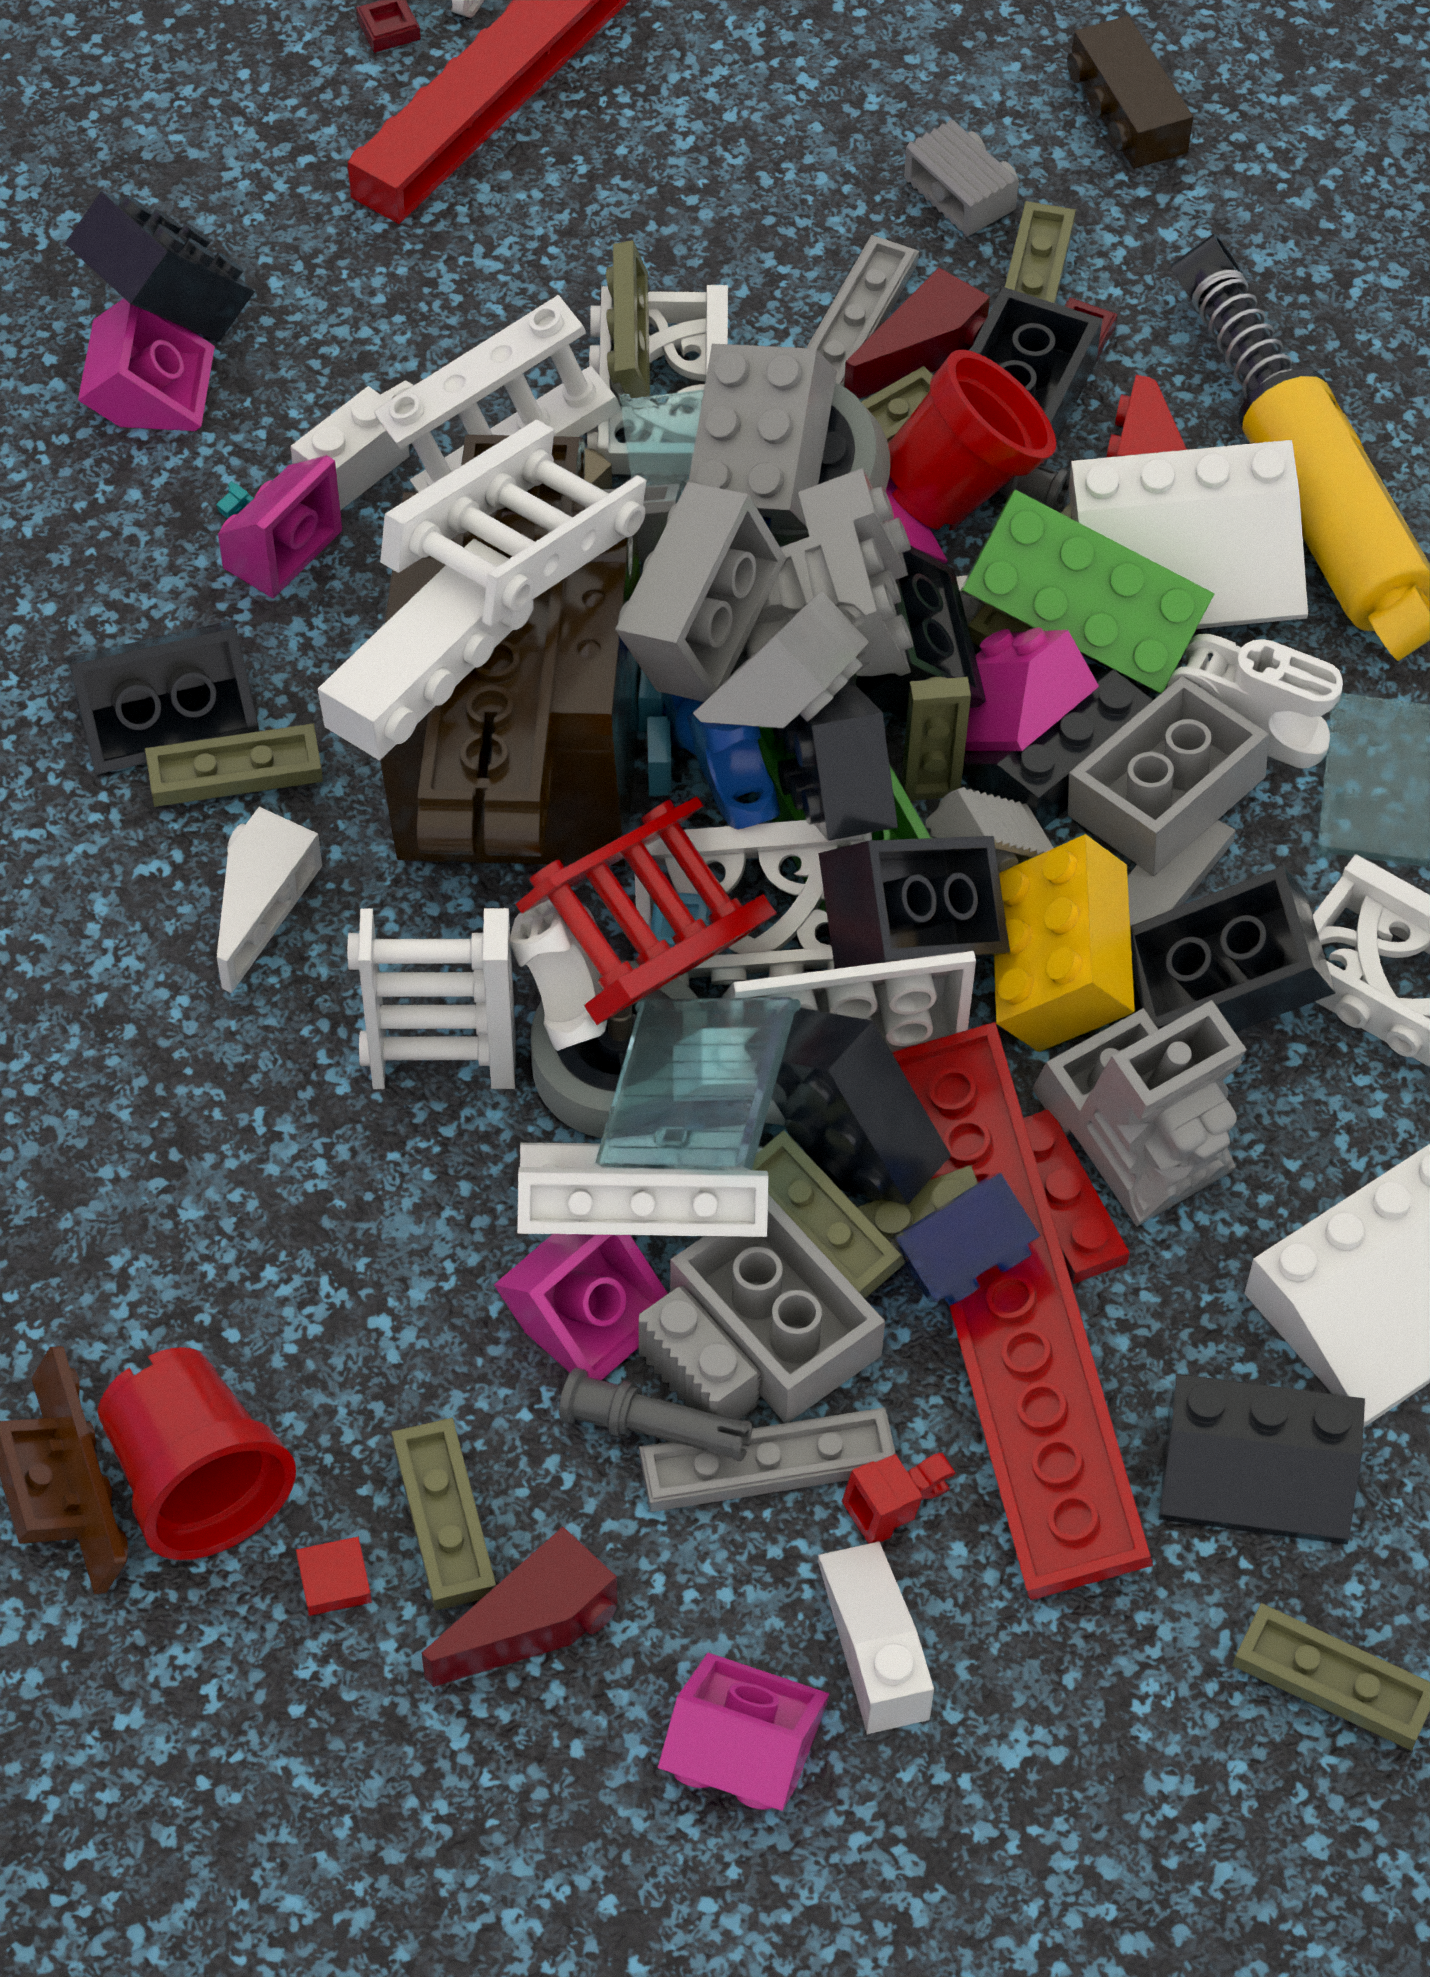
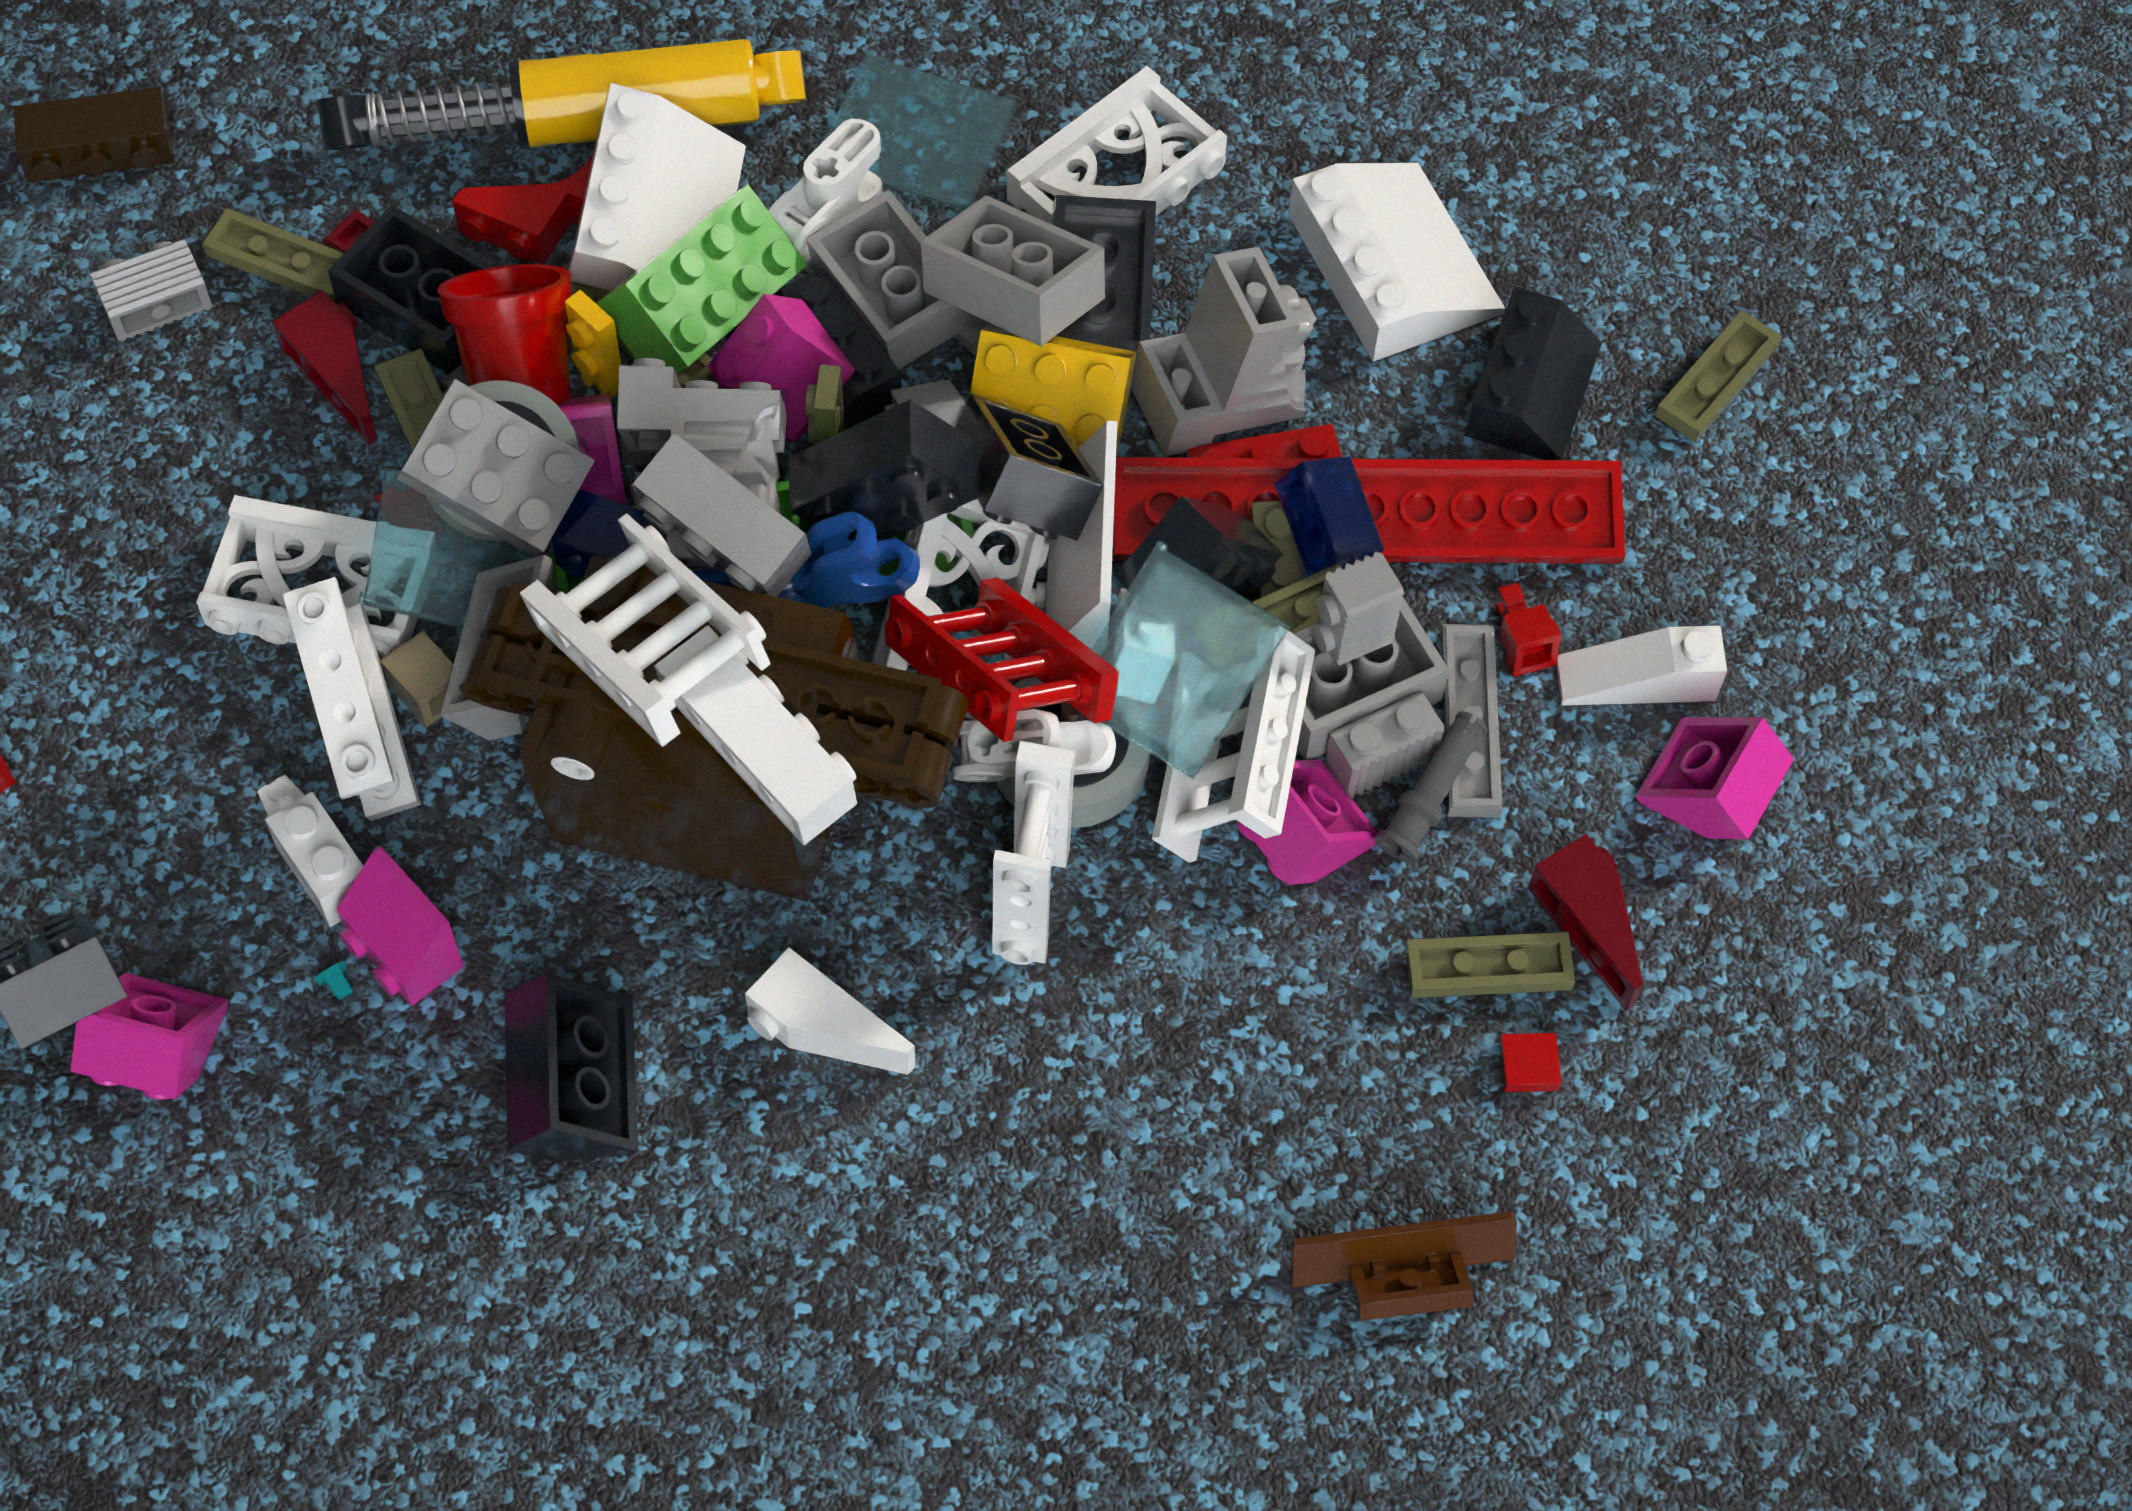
camera: 80 degrees left, 5 degrees up
red piece [98,1347,296,1560] -> none
olive plate [145,723,323,807] -> none
olive plate [606,240,650,403] -> none
light grey slope [693,591,869,728] -> none
light grey tile [807,235,919,387] -> none
none -> yellow plate [565,290,621,399]
none -> light grey brick [921,195,1105,346]
none -> light grey brick [1311,552,1405,666]

